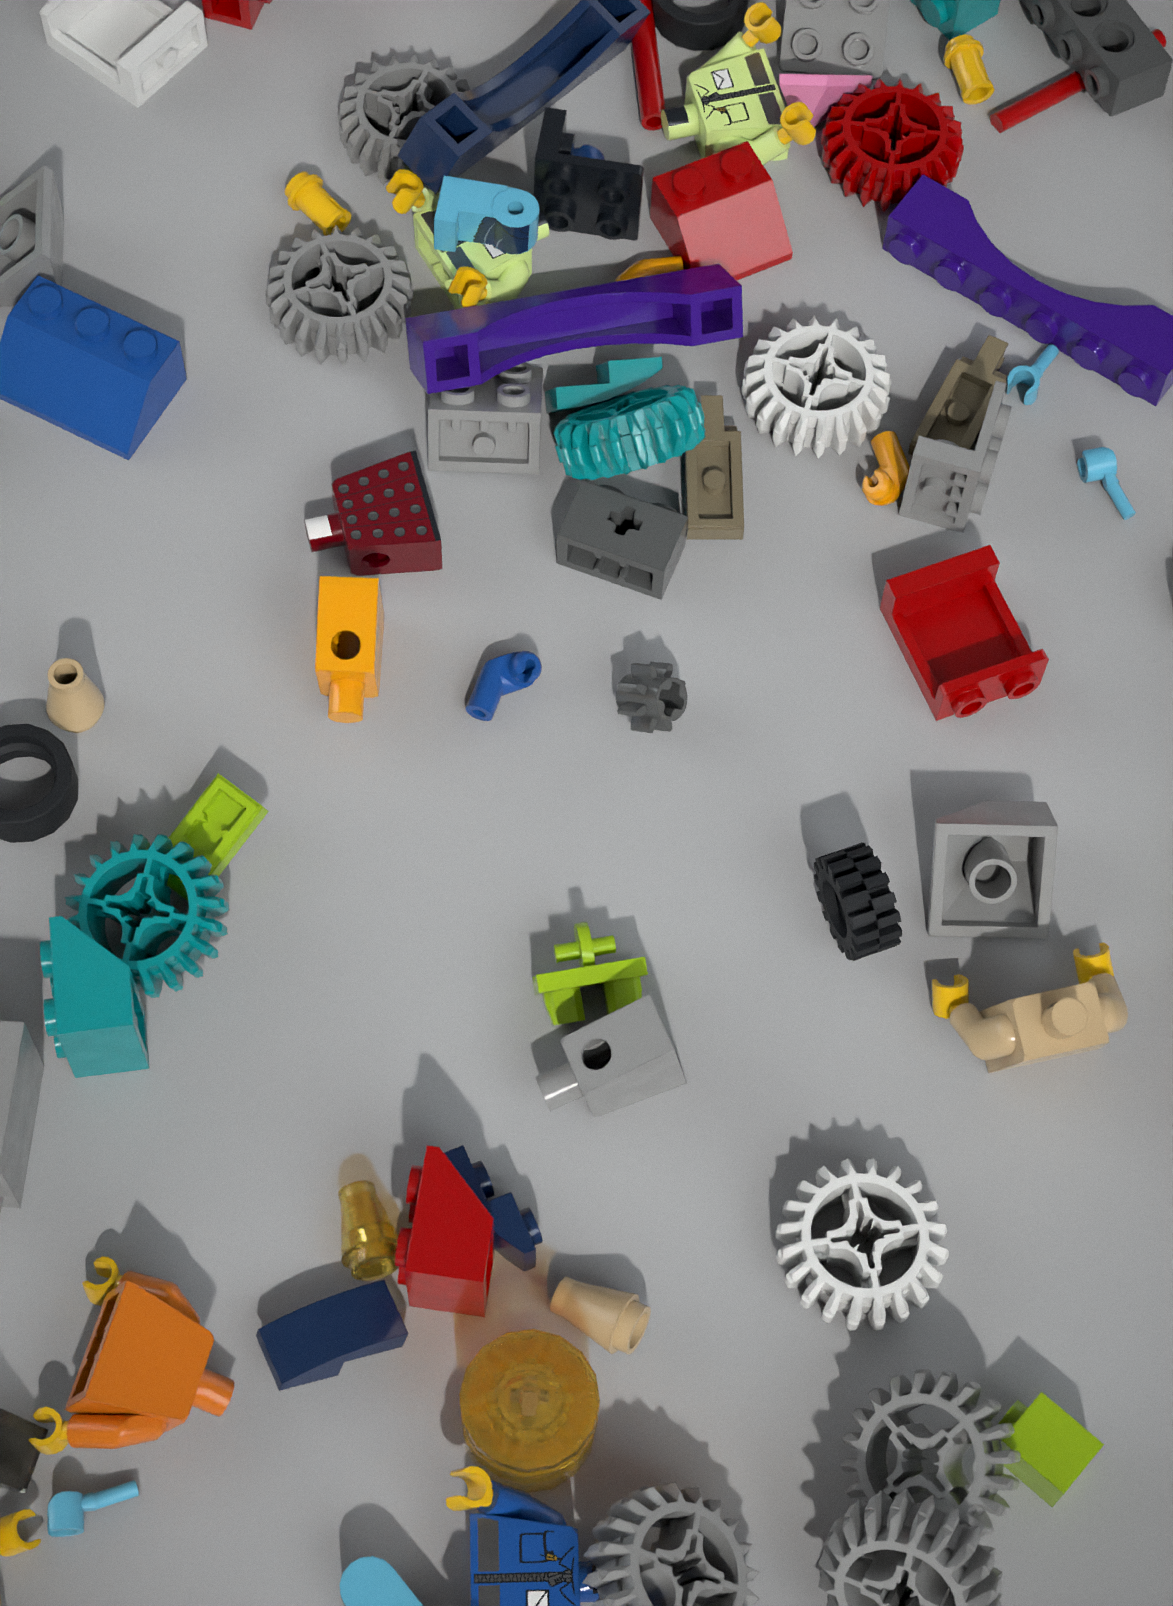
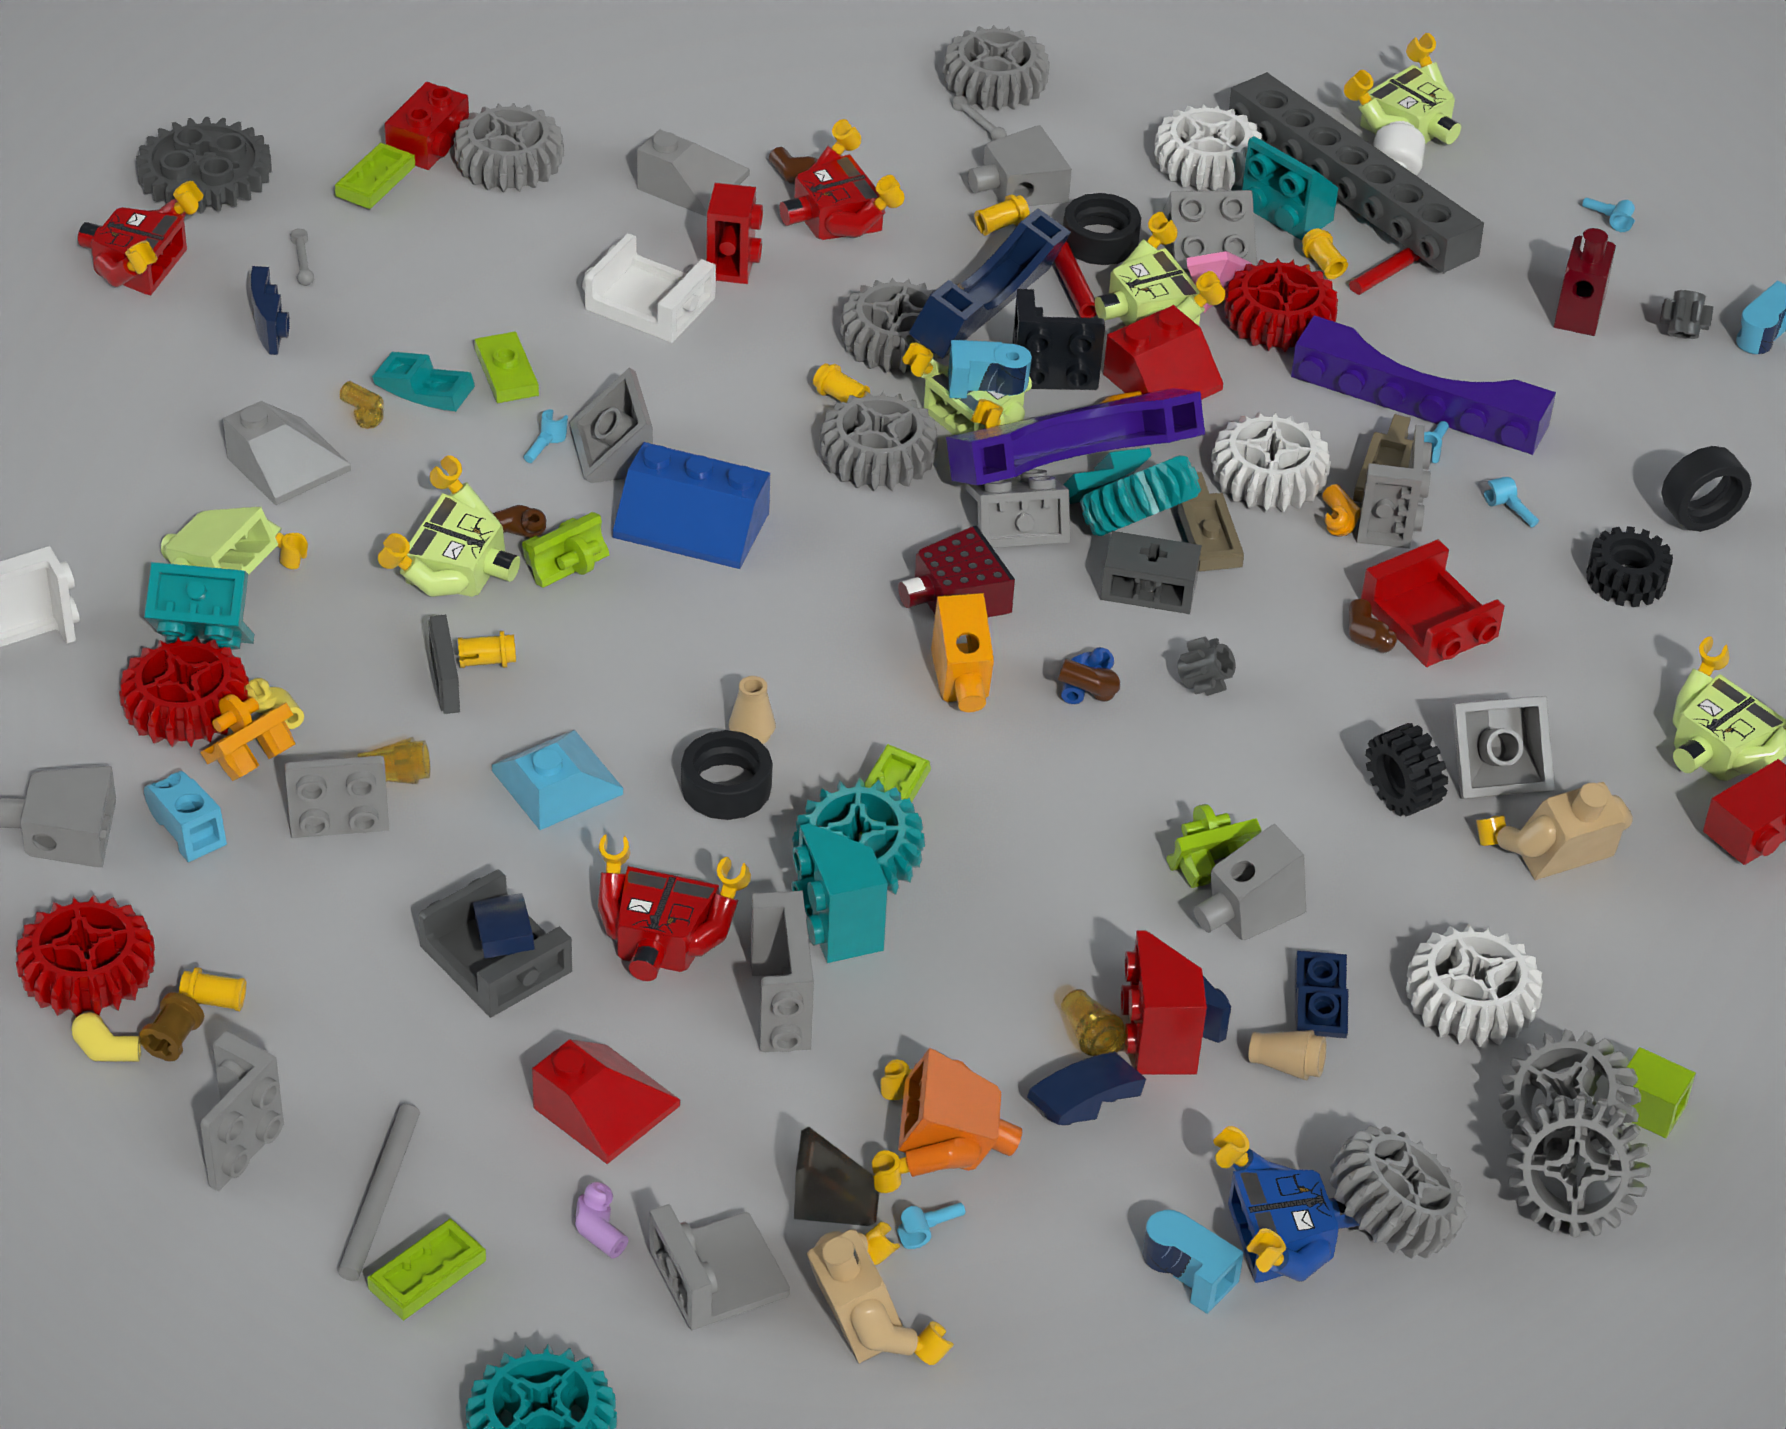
camera: 10 degrees left, 20 degrees down
clear yellow wheel [459,1329,600,1493] -> none
none -> reddish brown arm [1057,658,1120,702]
none -> dark blue slope [1295,951,1349,1039]
none -> reddish brown arm [1349,599,1397,653]

